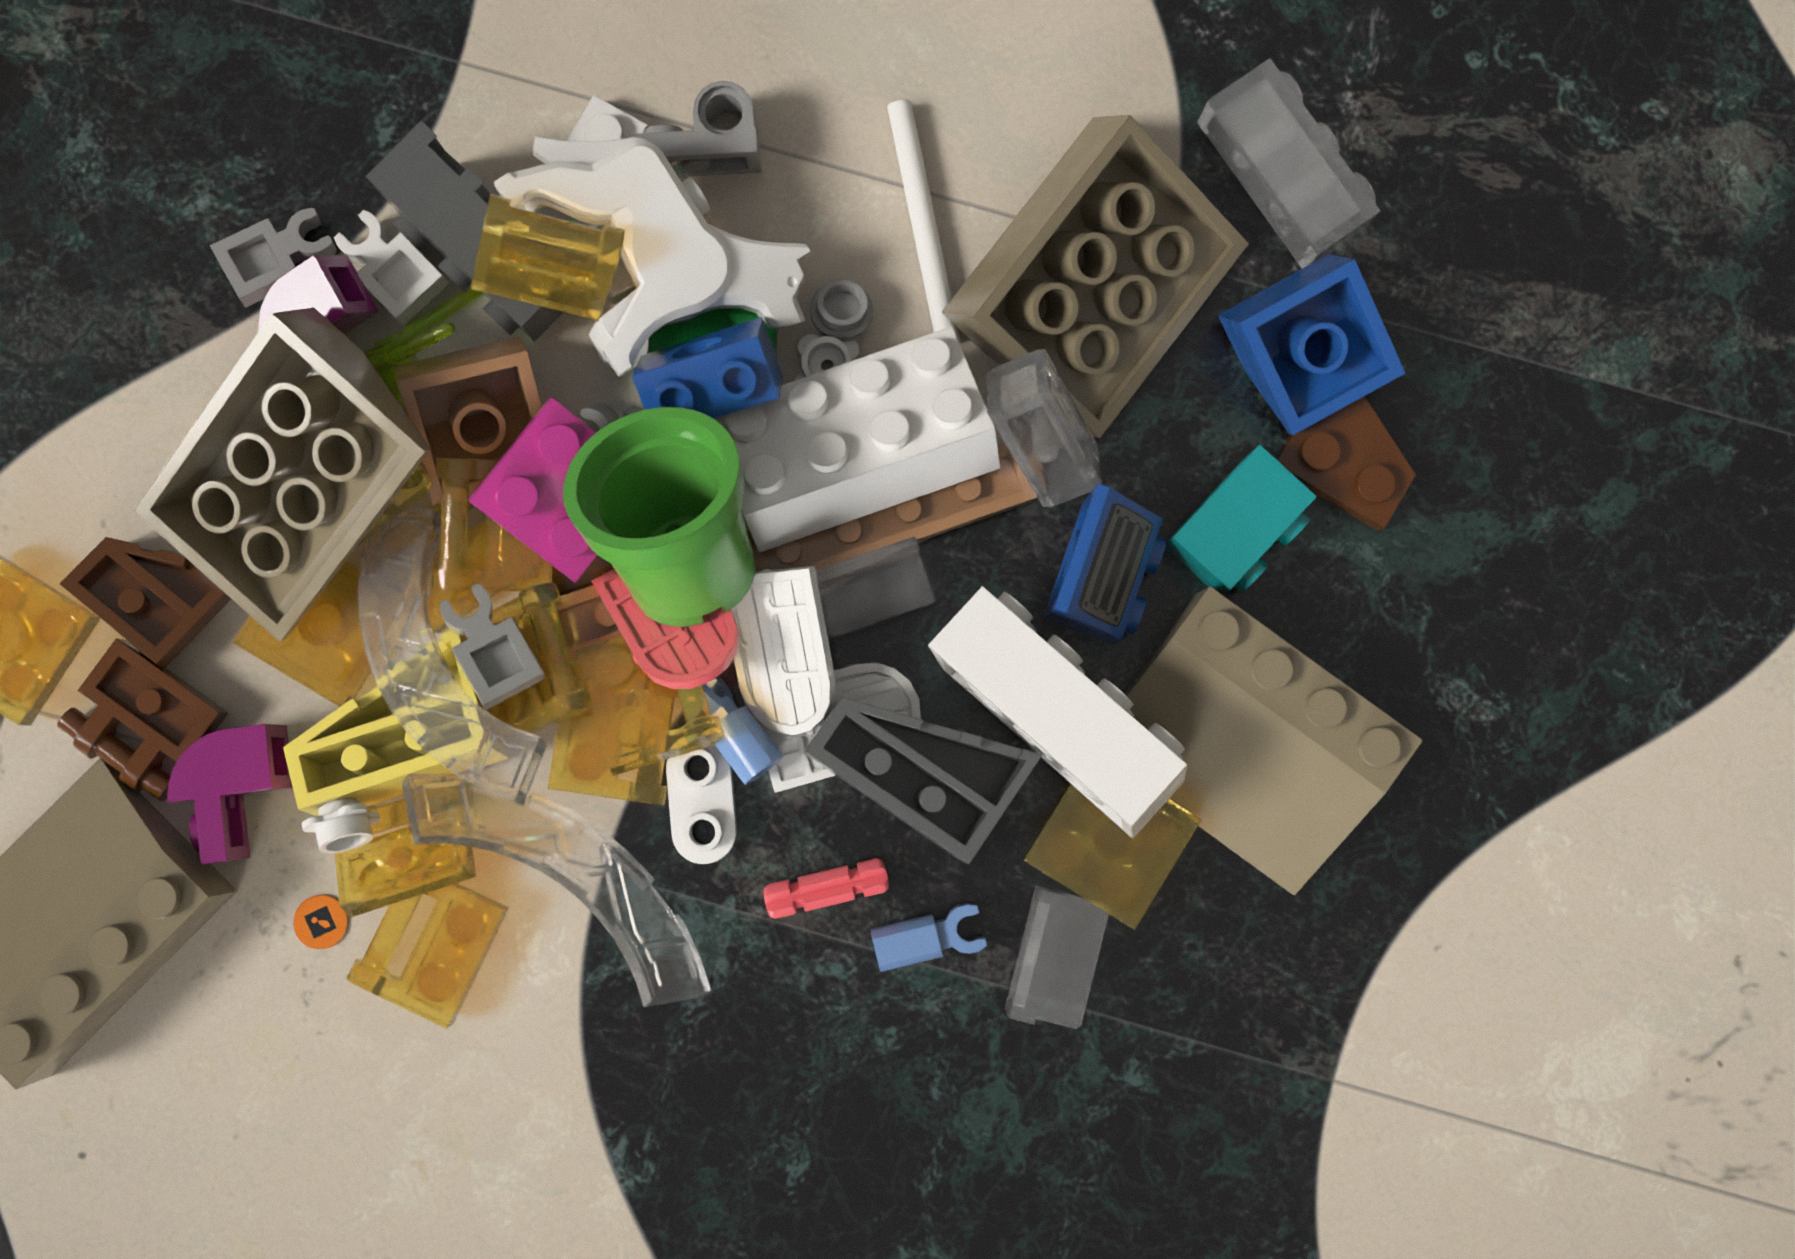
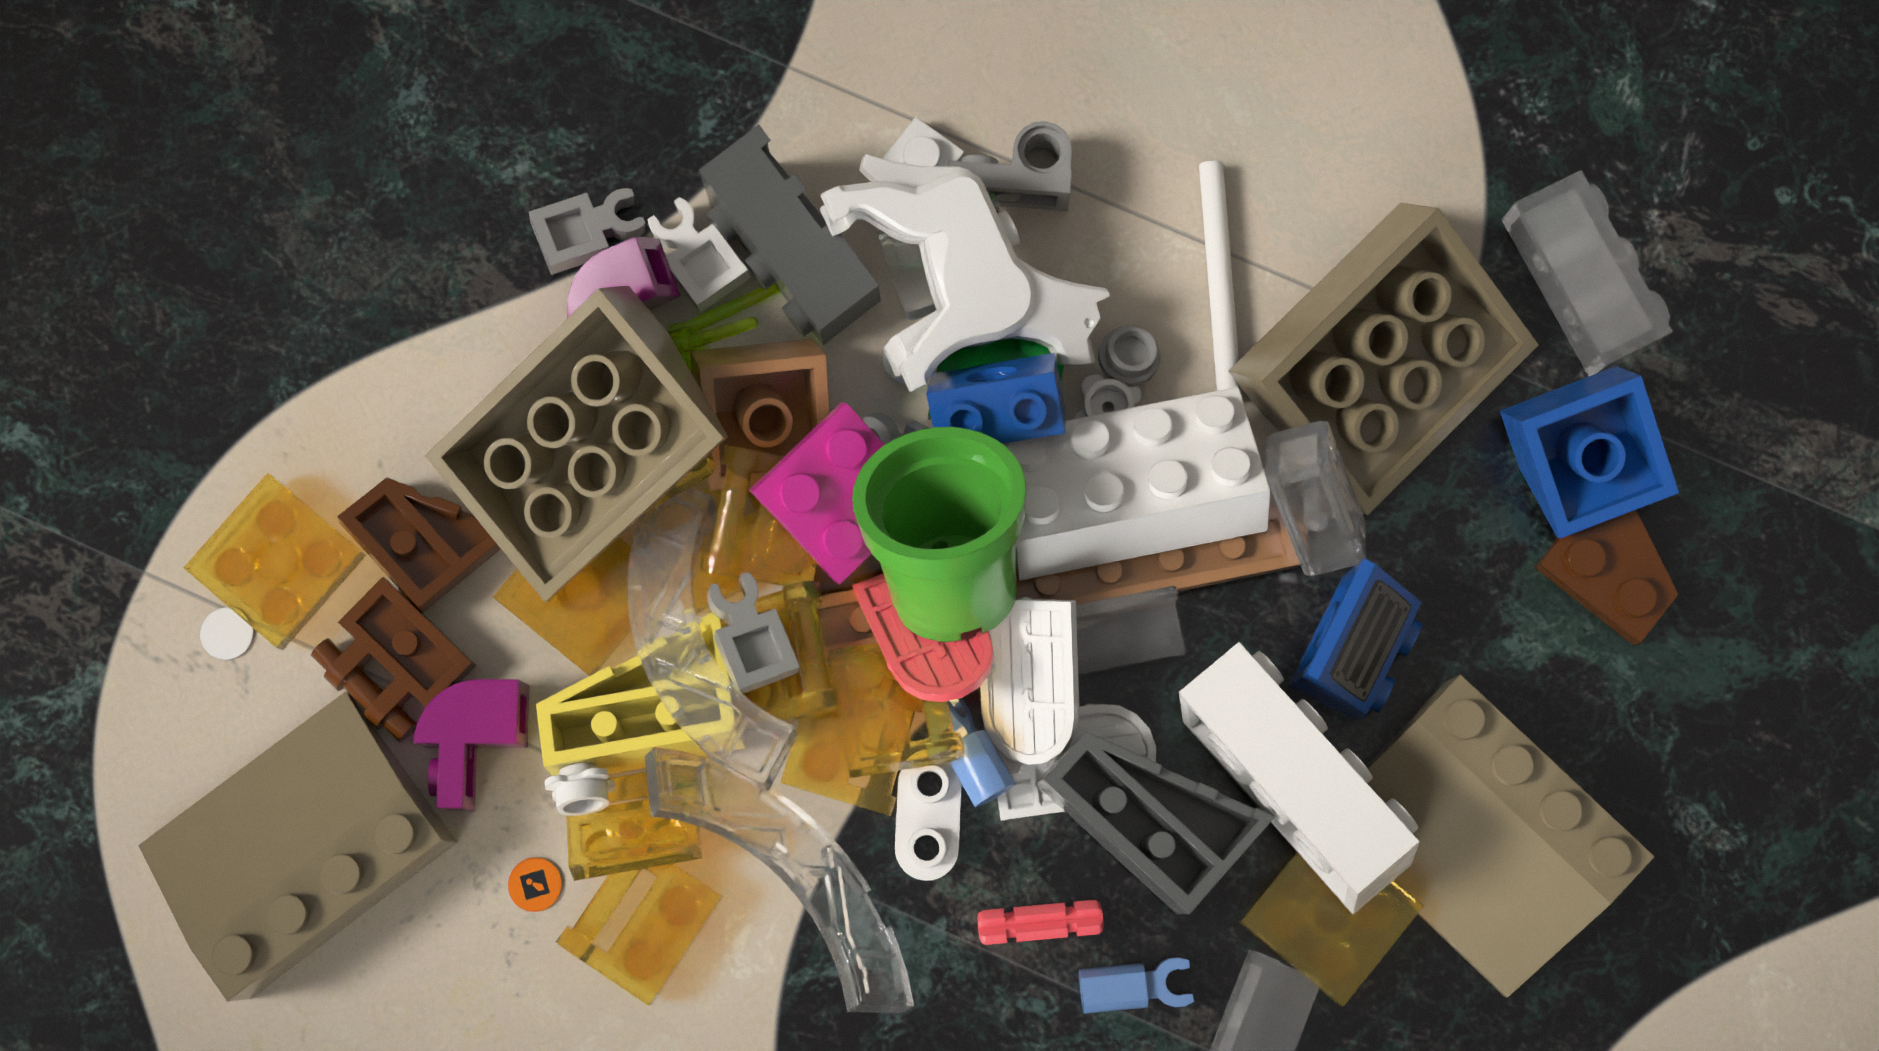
camera: 15 degrees right, 5 degrees down
clear yellow plate [470,194,625,320] -> none
teal brick [1165,444,1317,595] -> none

